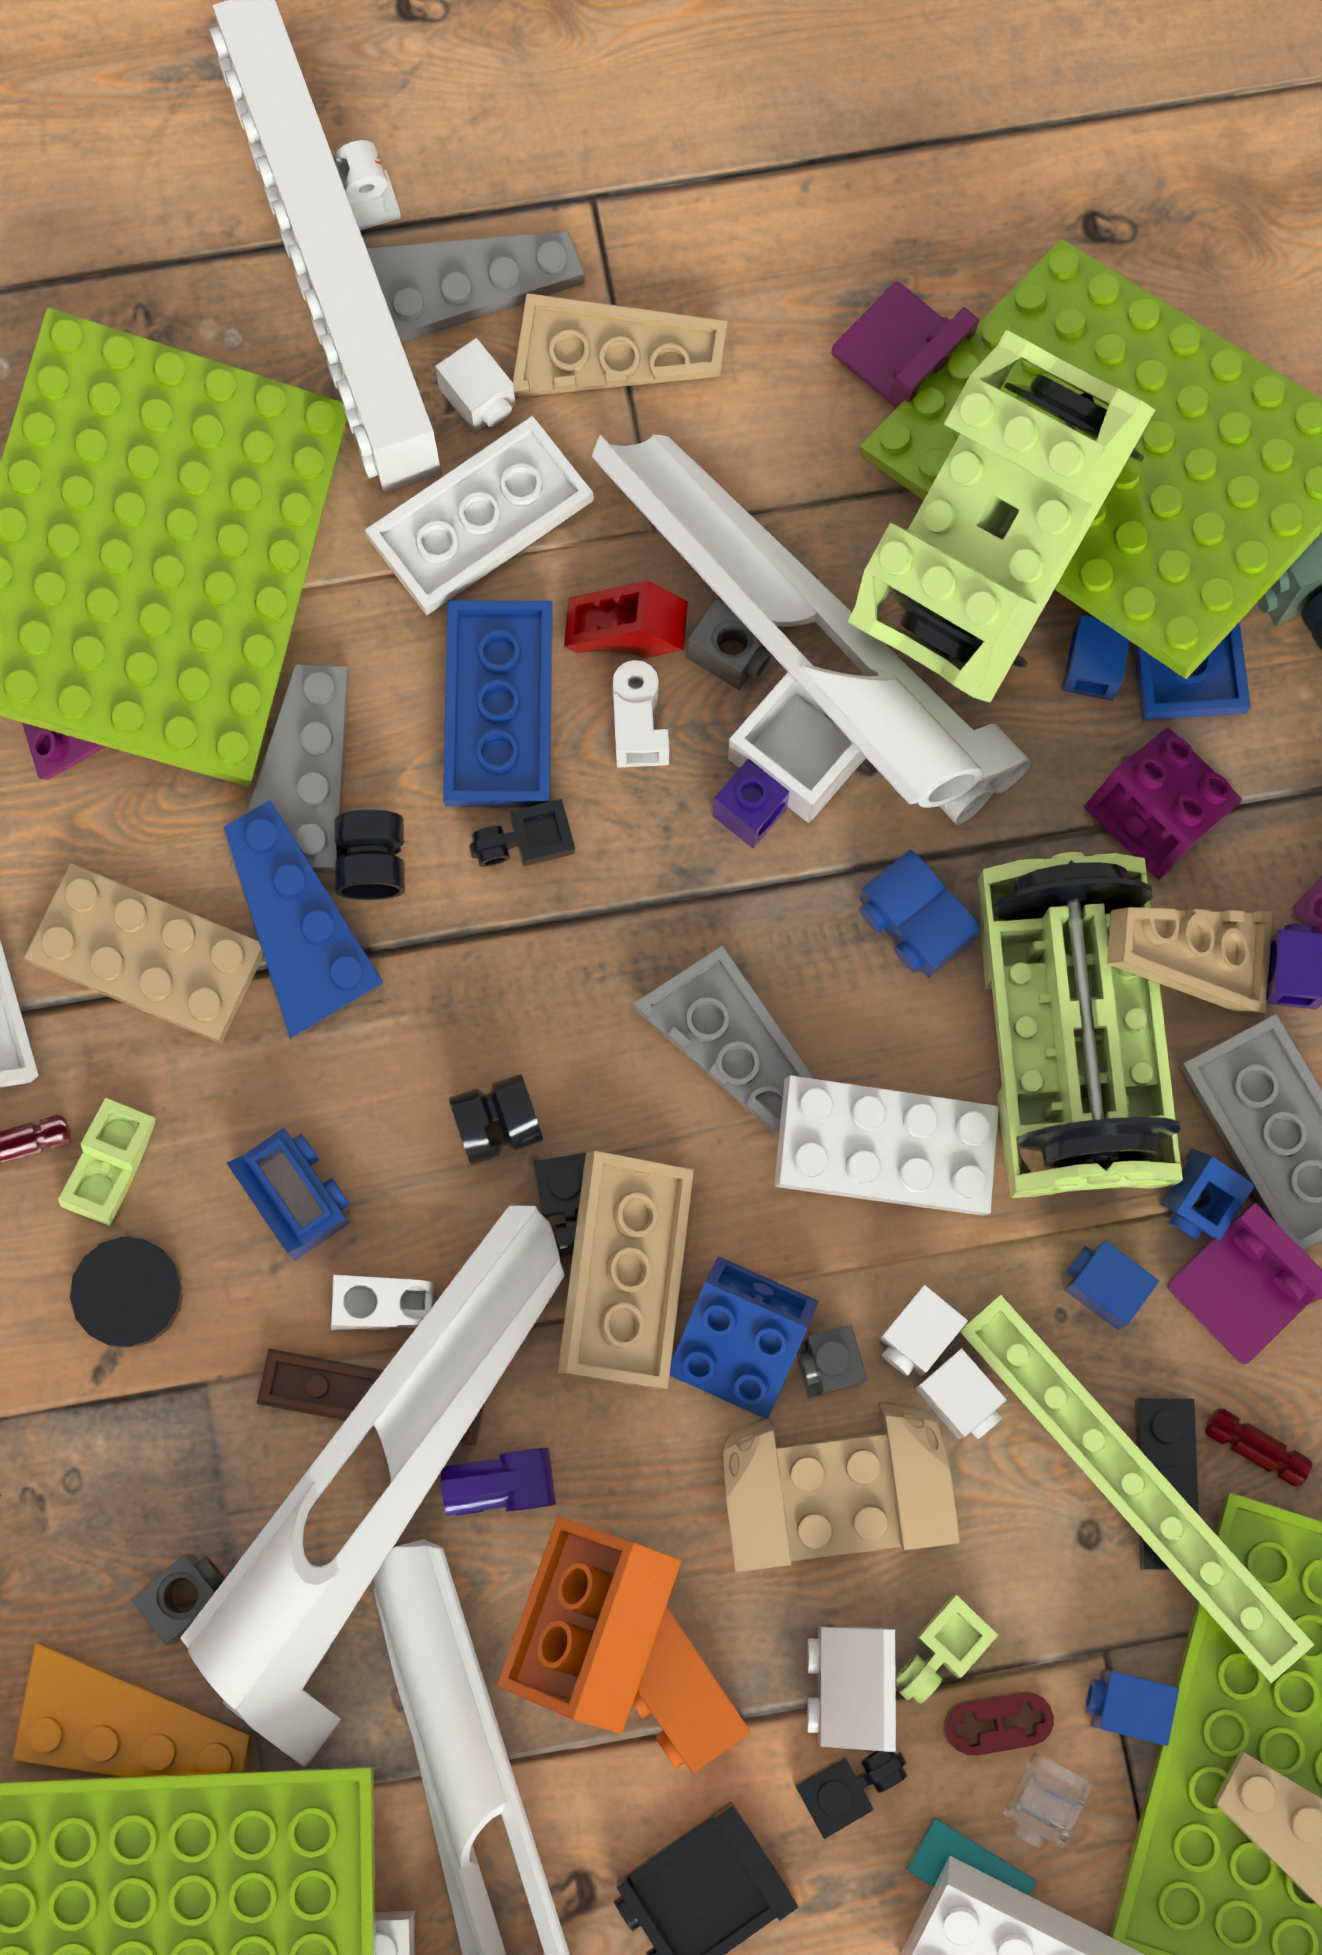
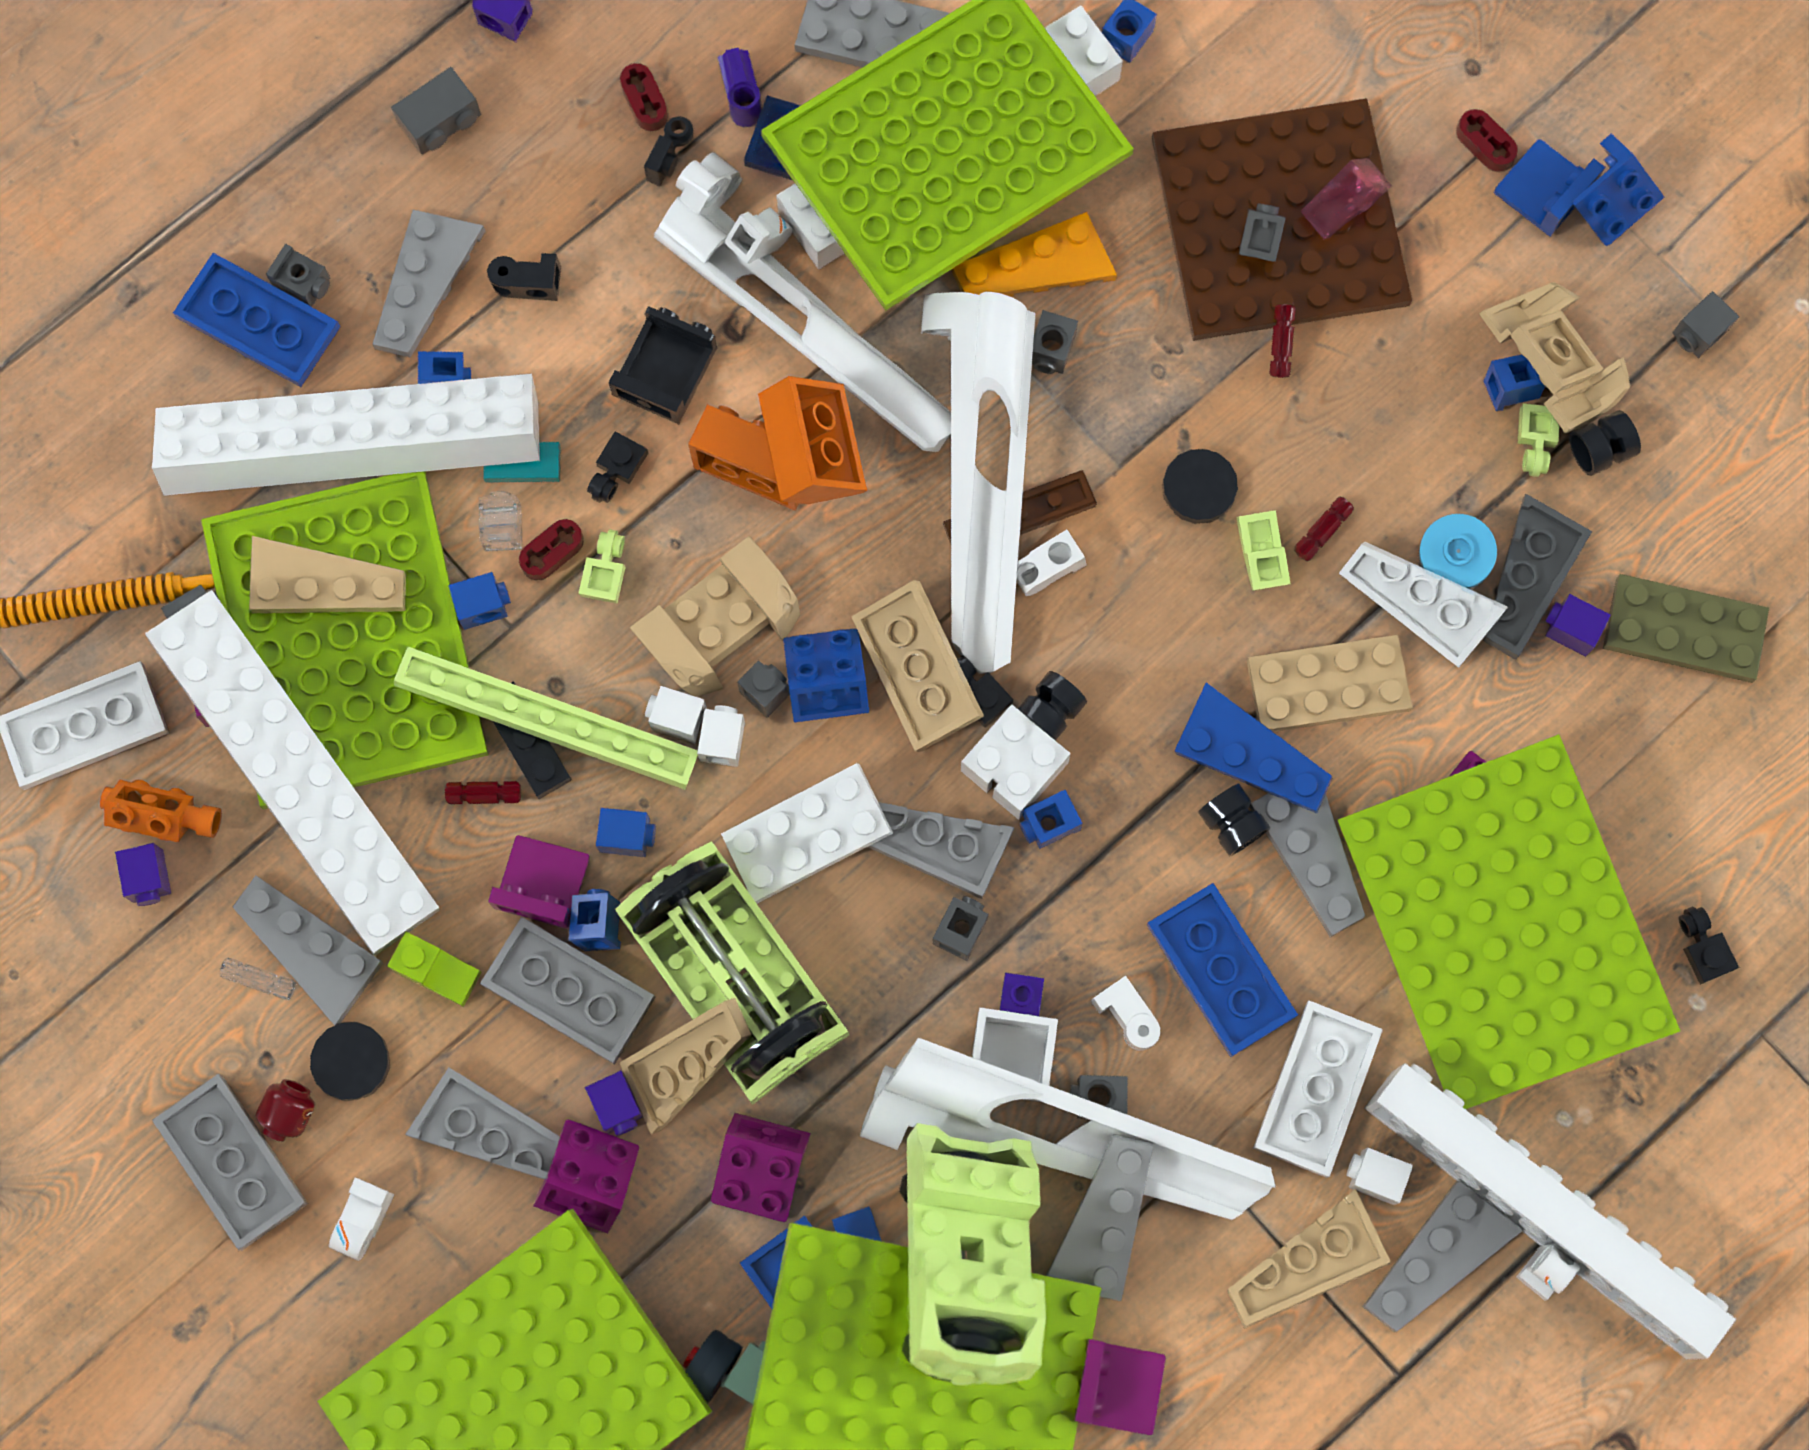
camera: 150 degrees right, 0 degrees up
blue window [227,1128,350,1261] -> none
dark purple piece [441,1448,556,1516] -> none
black plate [469,799,575,867] -> none
red arch [564,580,688,659] -> none
white slope [807,1626,896,1752] -> none
blue brick [859,849,981,978] -> none
none -> dark grey brick [932,896,989,961]
none -> white piece [961,704,1071,820]
none -> blue brick [1019,789,1083,849]
none -> light grey wing [1045,1135,1153,1301]

